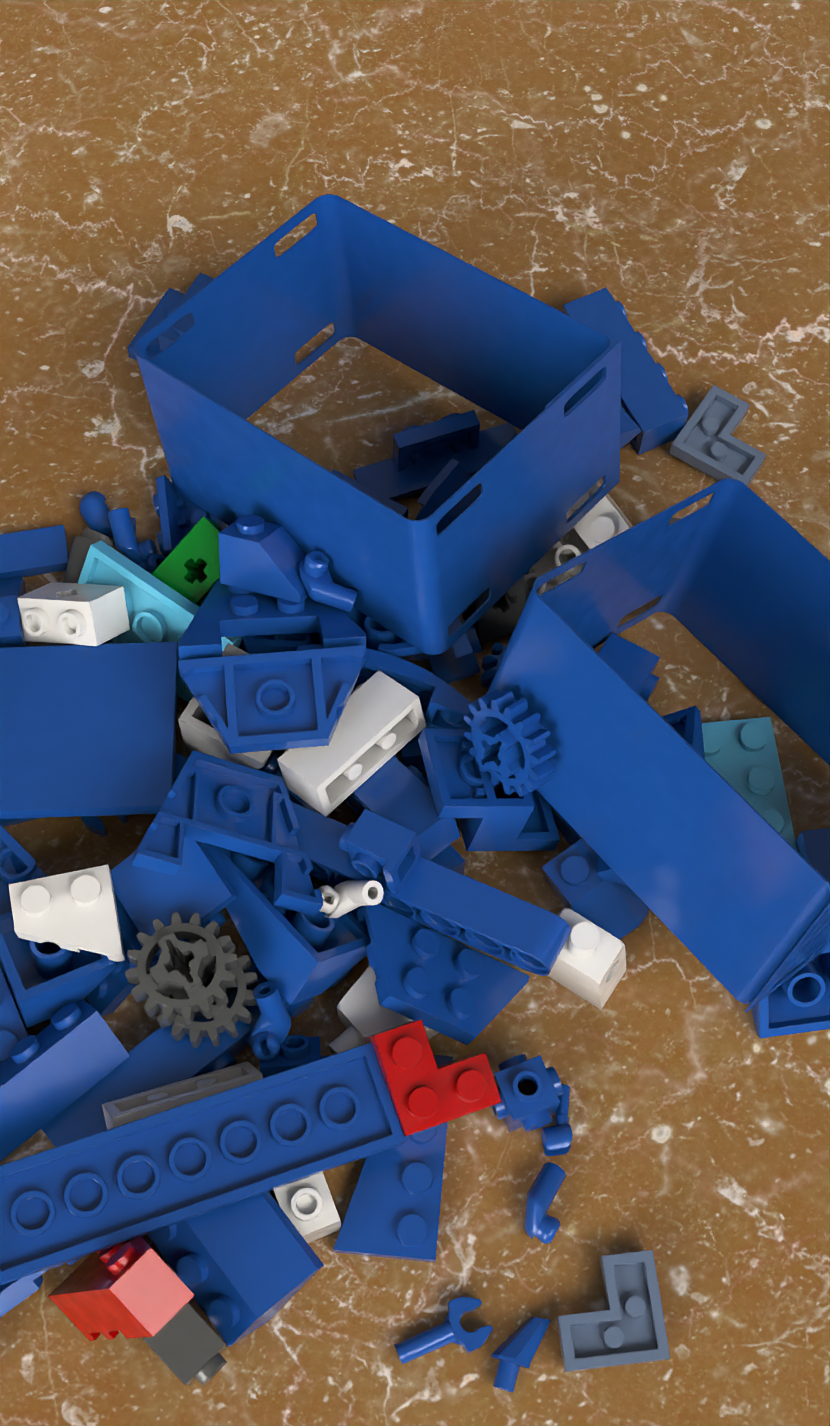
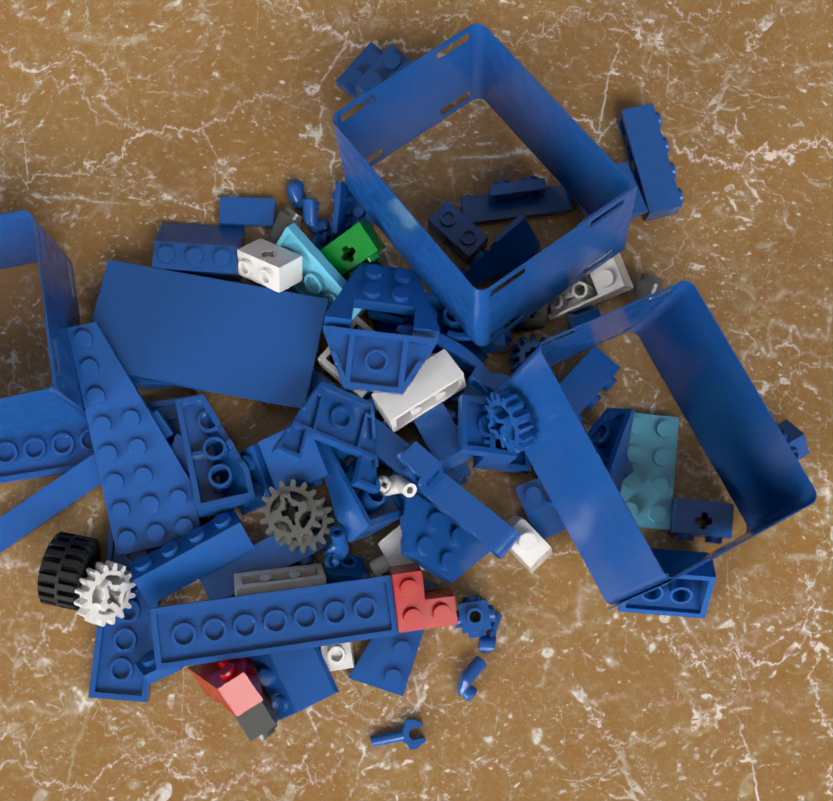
camera: 15 degrees right, 15 degrees up
white wing [8,864,125,962] -> none
blue slope [218,515,309,604] -> none
blue arm [299,551,358,613] -> none
blue bar [491,1317,551,1393] -> none
sand blue plate [557,1250,670,1373] -> none
sand blue plate [669,385,766,486] -> none

